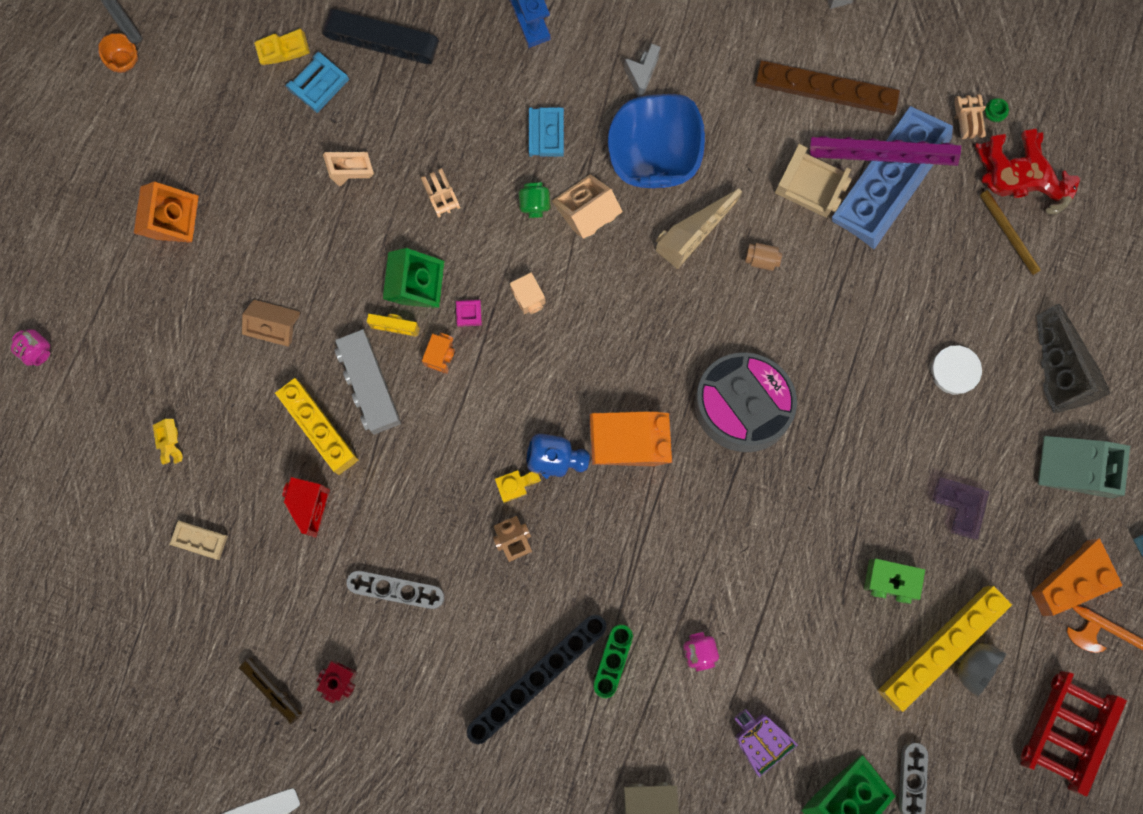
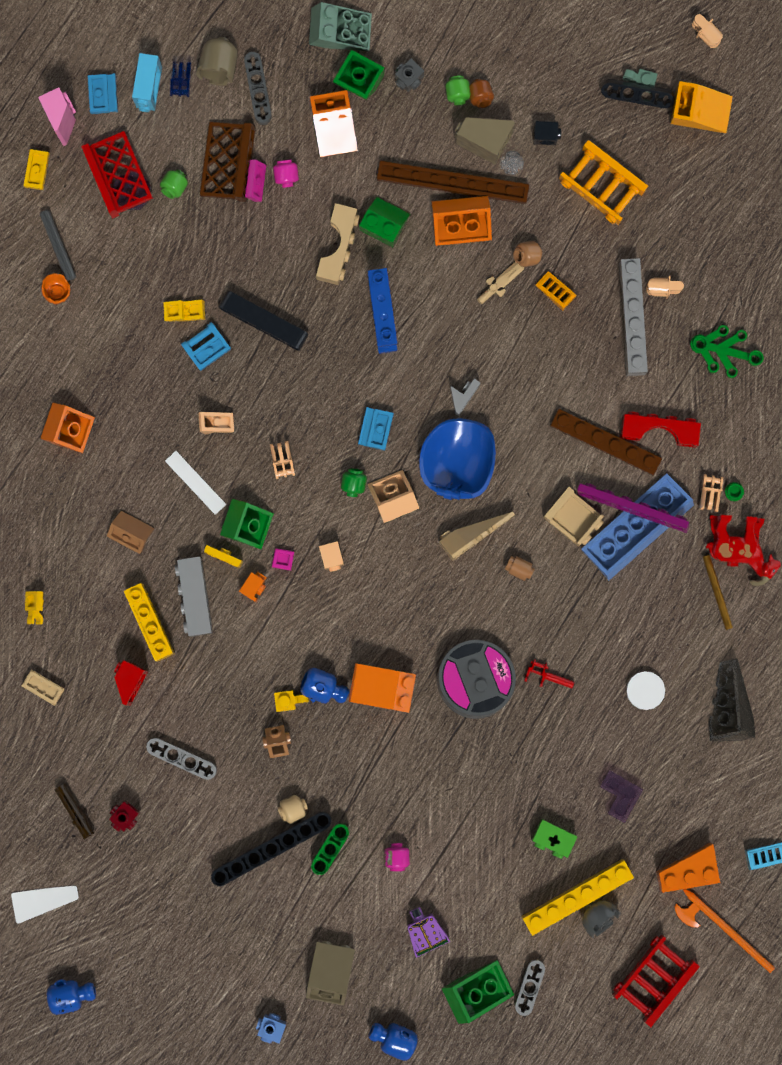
camera: 15 degrees right, 5 degrees up
sand green slope [1038,436,1130,498] -> none
none -> white sticker [165,451,226,515]
none -> tan head [278,795,308,824]
none -> red piece [524,659,575,689]
none -> red arch [620,412,701,448]

